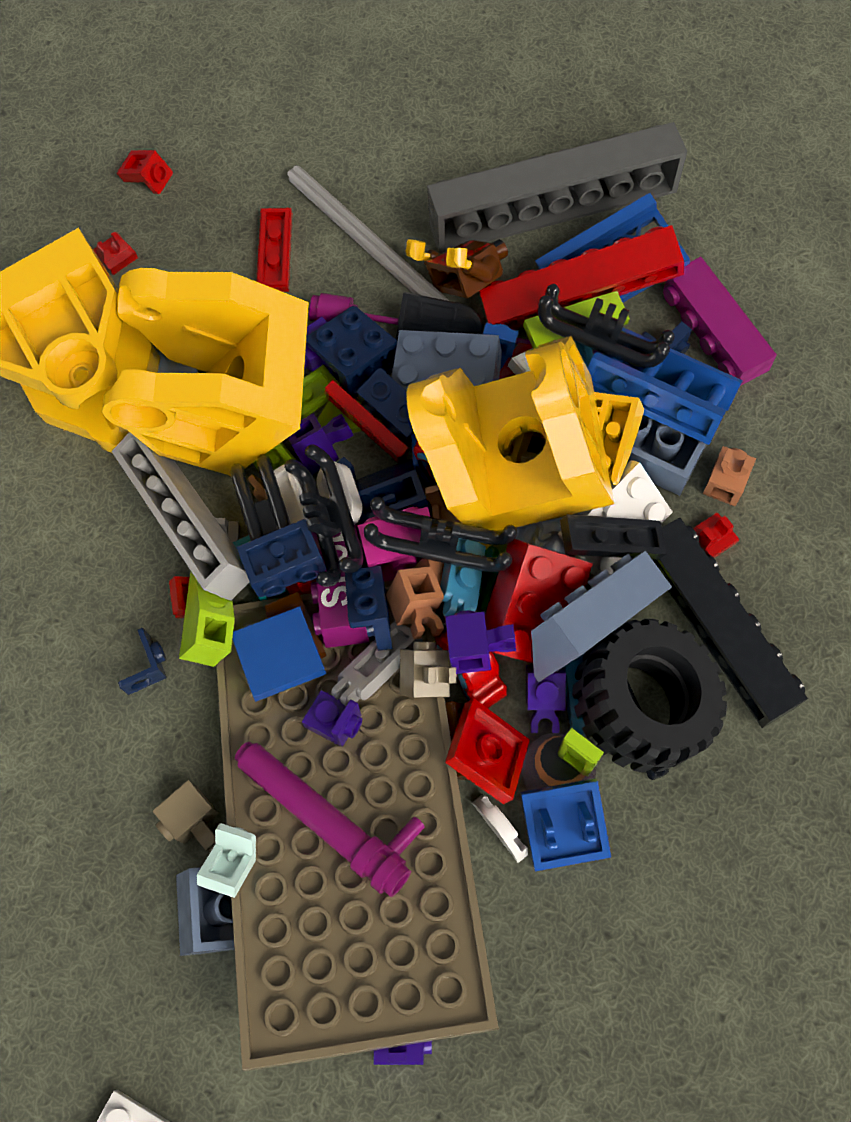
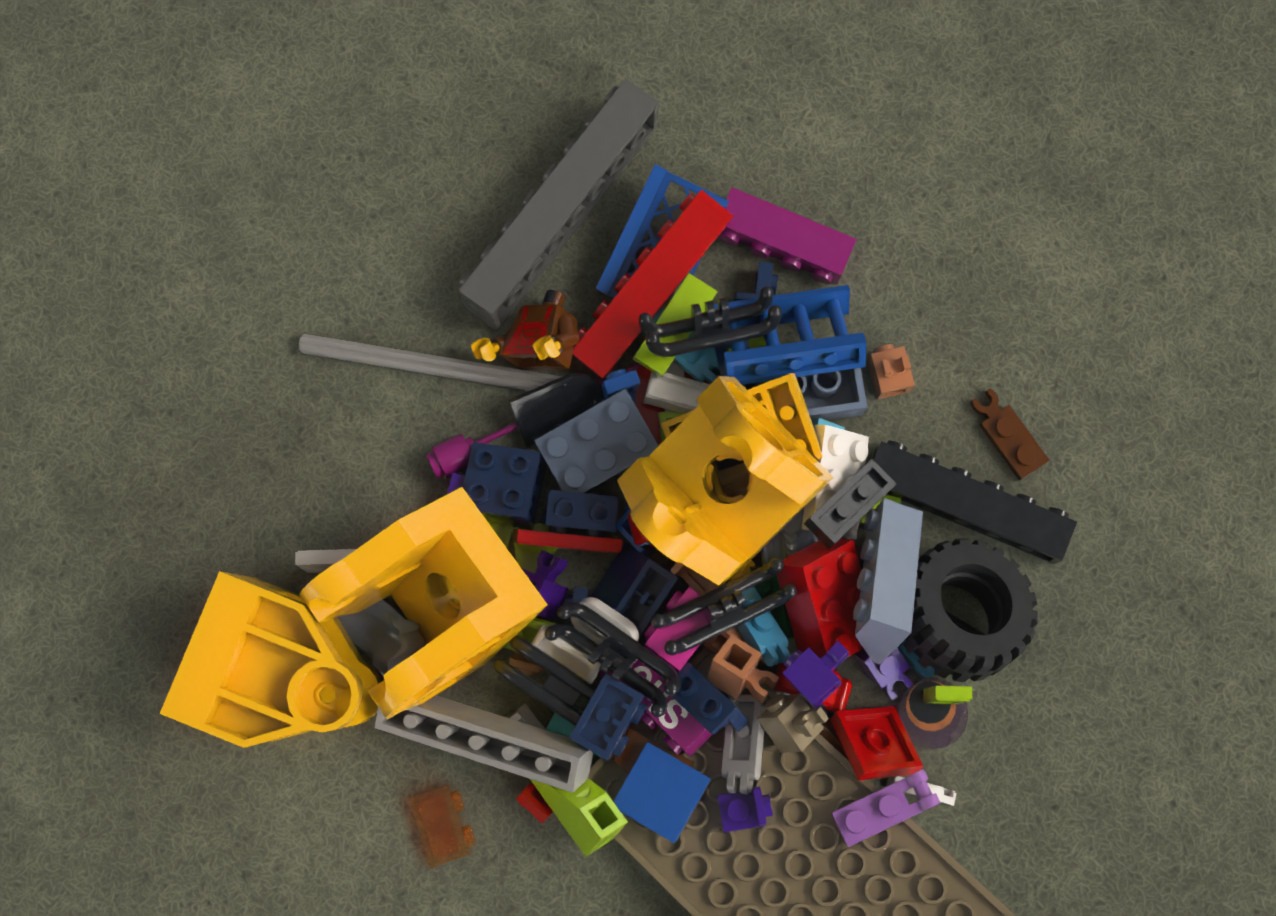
camera: 45 degrees left, 10 degrees up
red tile [93,232,138,275] -> none
red bracket [116,150,173,194] -> none
dark blue bracket [118,627,167,695] -> none
magenta cylinder [235,741,425,897] -> none
red tile [256,208,293,292] -> none
blue plate [520,778,611,871] -> none
red tile [693,512,739,558] -> none
none -> clear orange bracket [409,785,476,868]
none -> medium lavender plate [832,769,941,847]
none -> reddish brown plate [970,389,1049,481]

